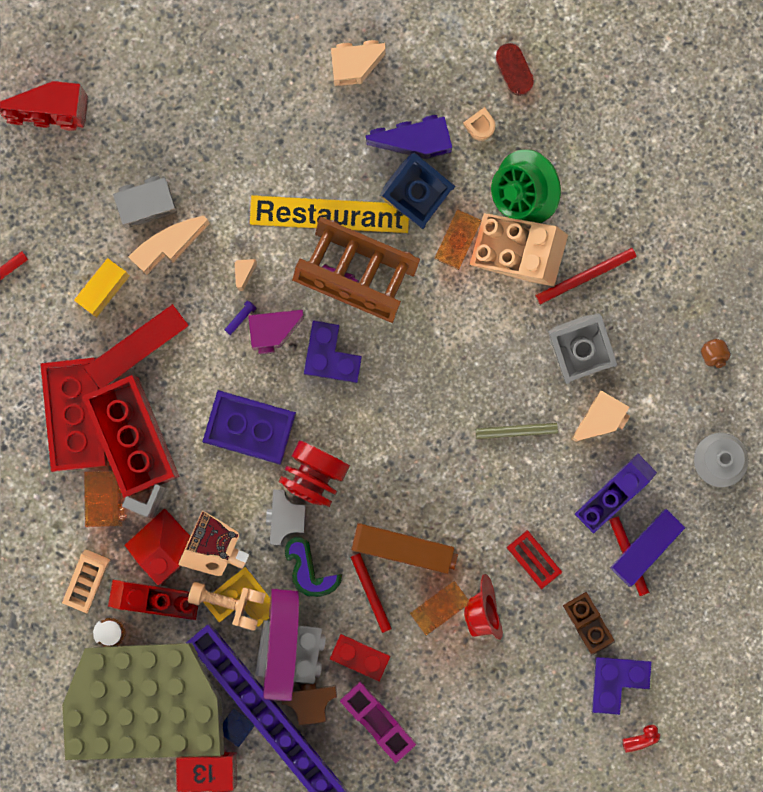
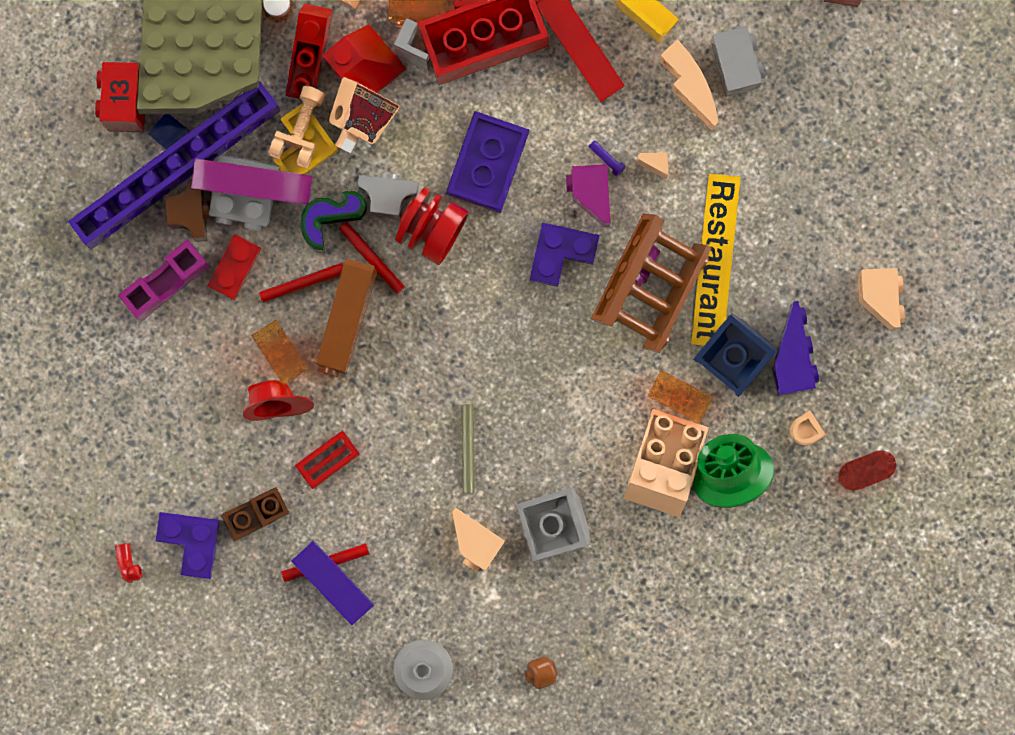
camera: 90 degrees right, 0 degrees up
red bar [535,248,637,305] -> none
dark purple slope [575,453,657,534] -> none
none -> red bar [339,222,405,294]

